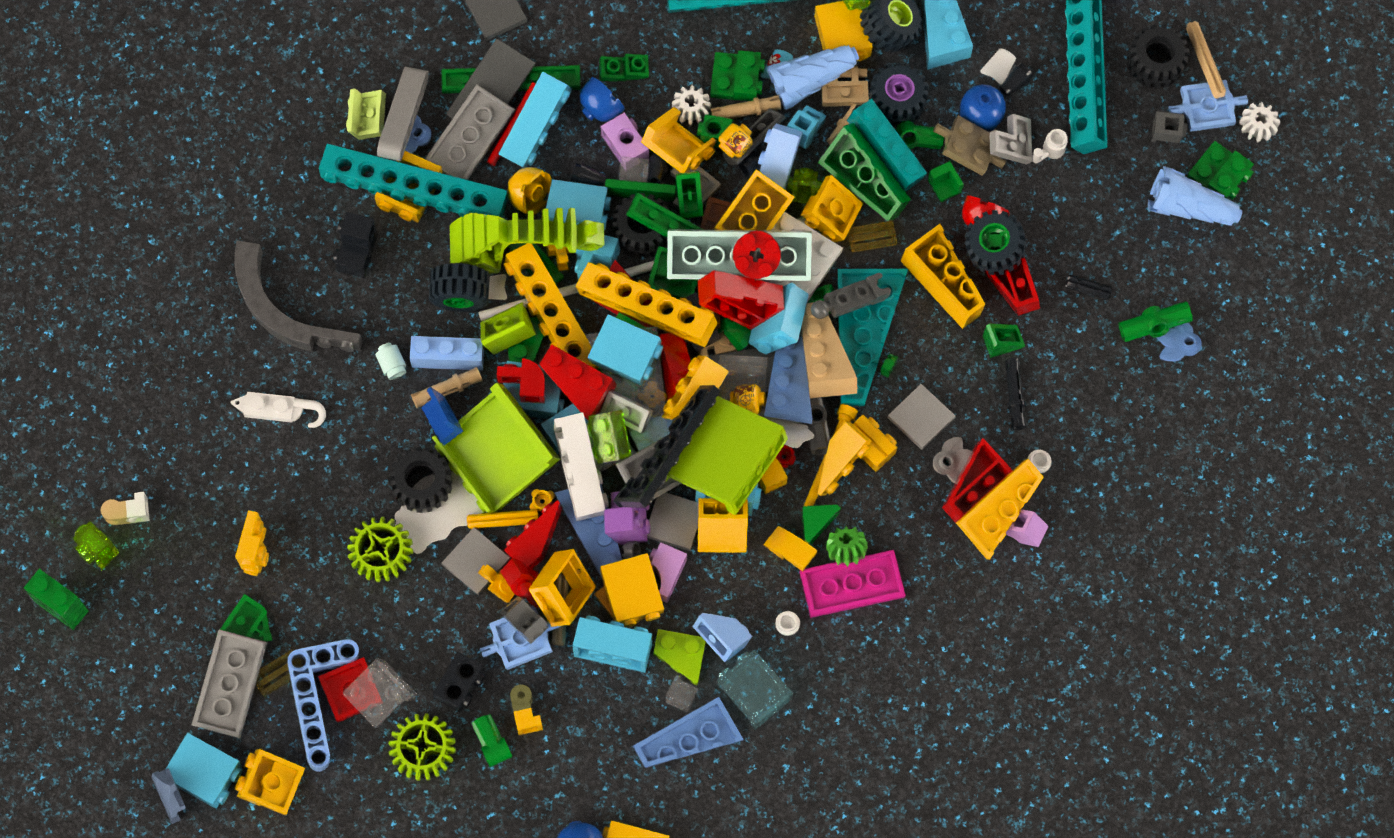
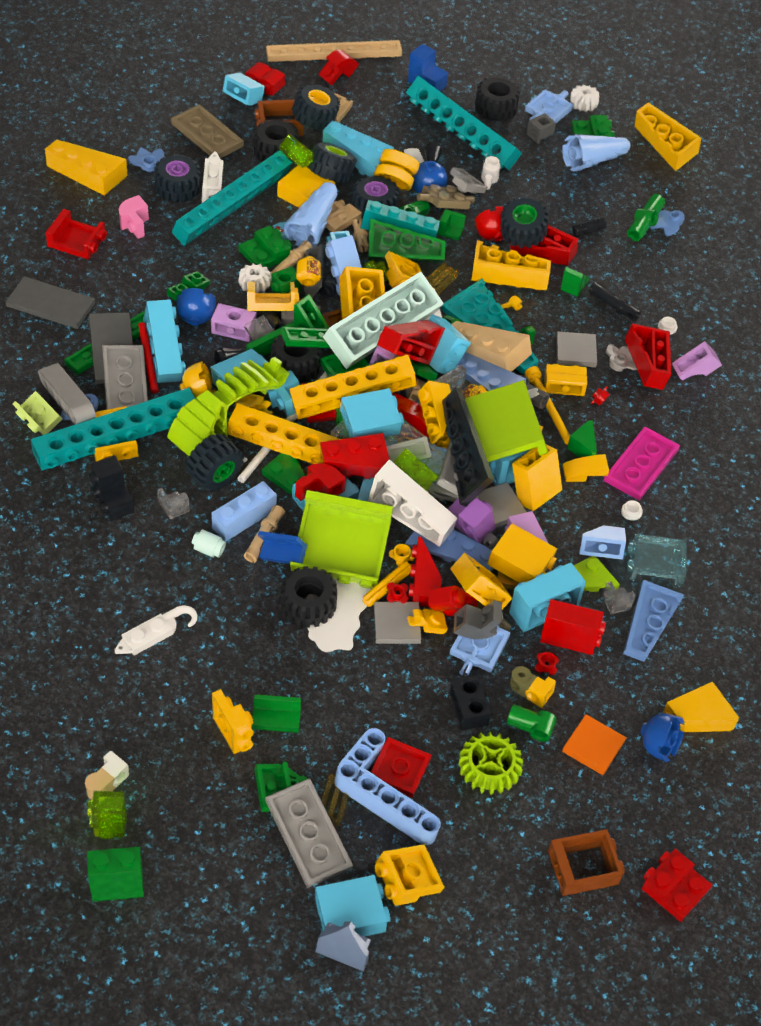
camera: 45 degrees left, 20 degrees down
flat silver arch [235,241,362,352] -> none
clear bracket [343,658,417,728] -> none
lime gear [347,517,414,582] -> none
lime slope [480,302,536,355] -> none
red plate [733,230,781,279] -> none
dark grey plate [811,273,891,319] -> none
yellow slope [818,422,872,496] -> none
bright green gear [826,525,868,567] -> none
yellow wing [956,459,1044,560] -> none
tan axle [1186,21,1226,99] -> none
none -> clear panel [157,487,189,519]
none -> green panel [252,694,301,733]
none -> yellow wheel [373,149,420,191]
none -> red plate [386,582,409,604]
none -> yellow hand [501,296,522,311]
none -> red plate [535,652,559,675]
none -> red brick [540,599,606,655]
none -> orange tile [562,714,627,775]
none -> red plate [591,386,610,406]
none -> yellow wedge [634,103,701,171]

